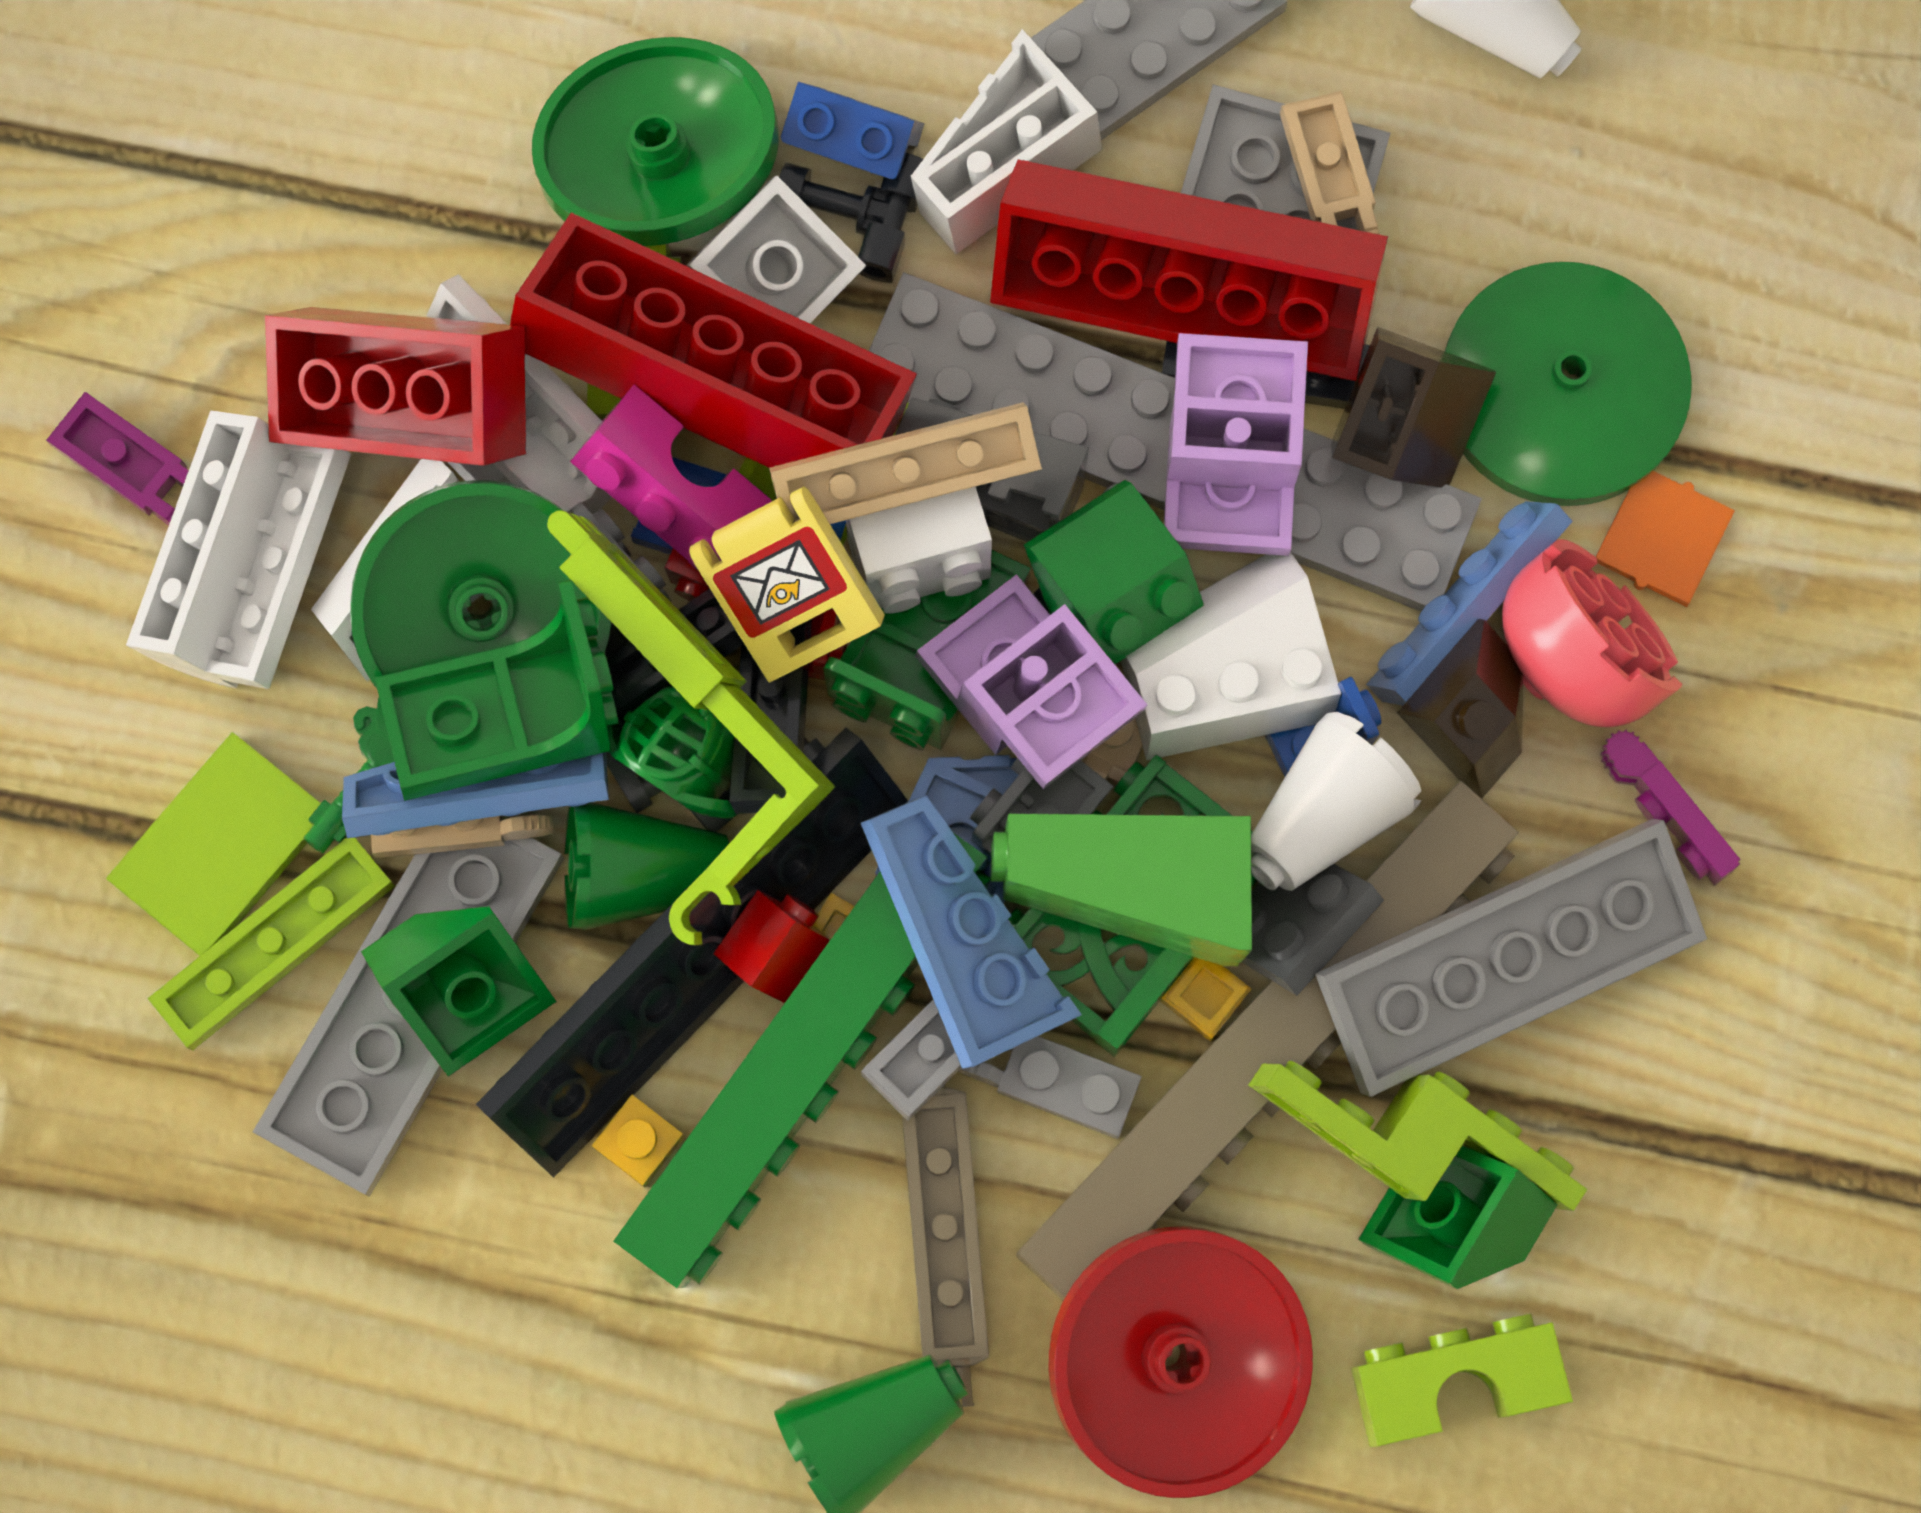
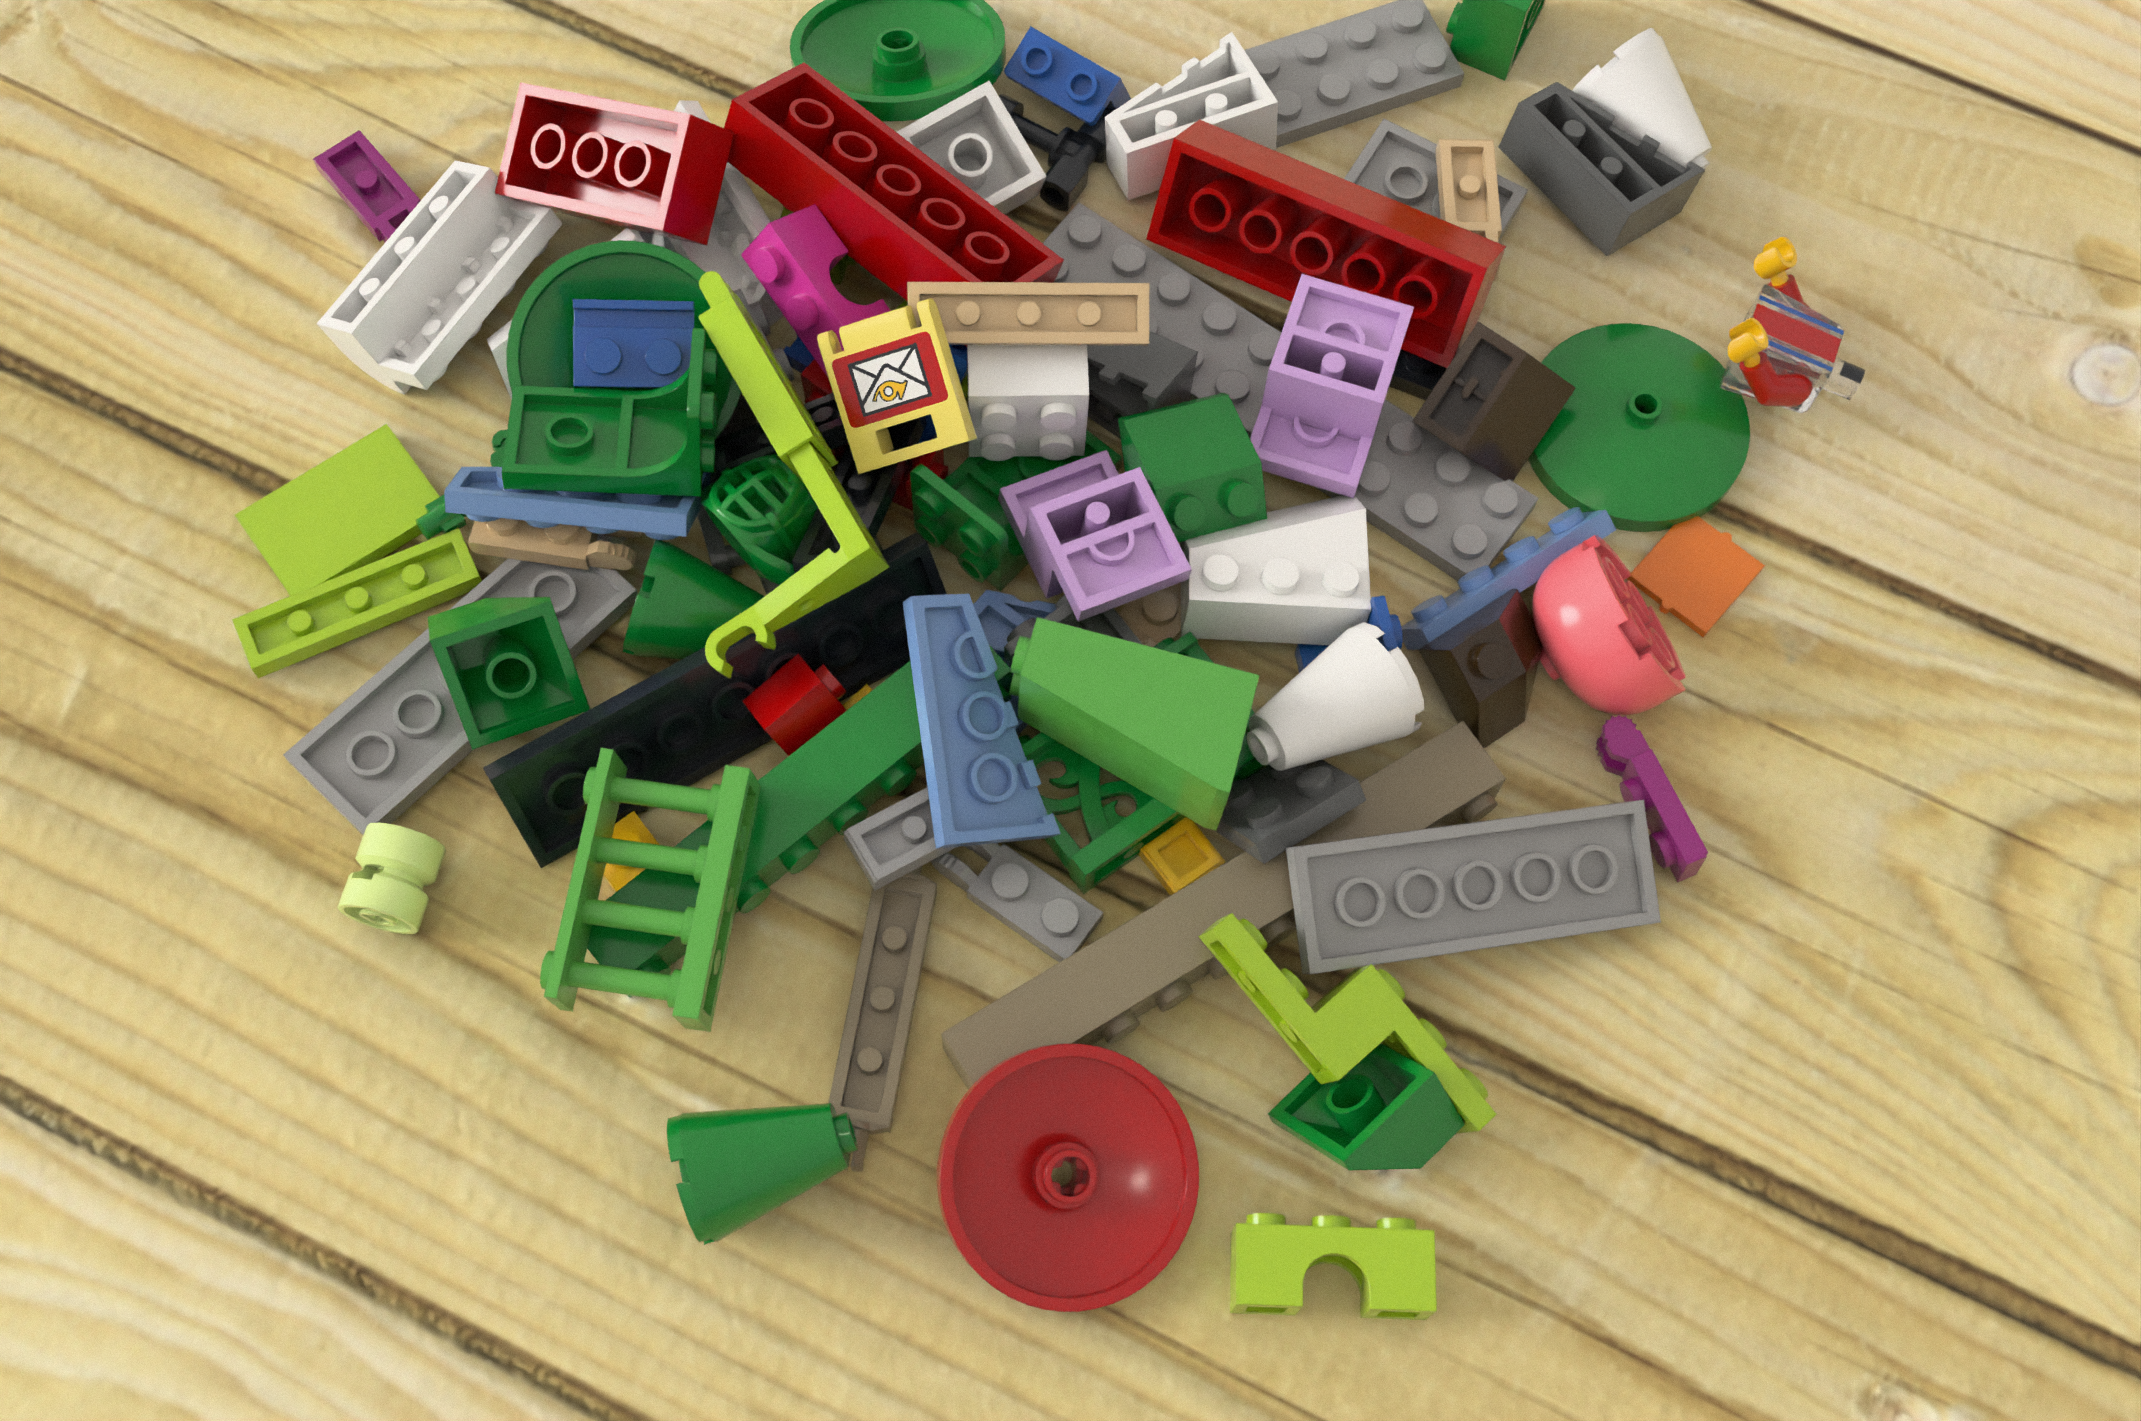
camera: 10 degrees right, 10 degrees down
none -> yellowish green wheel [337,822,446,934]
none -> bright green fence [540,748,761,1032]
none -> blue plate [573,299,695,389]
none -> dark grey wedge [1498,82,1705,256]
none -> torso [1719,237,1865,413]

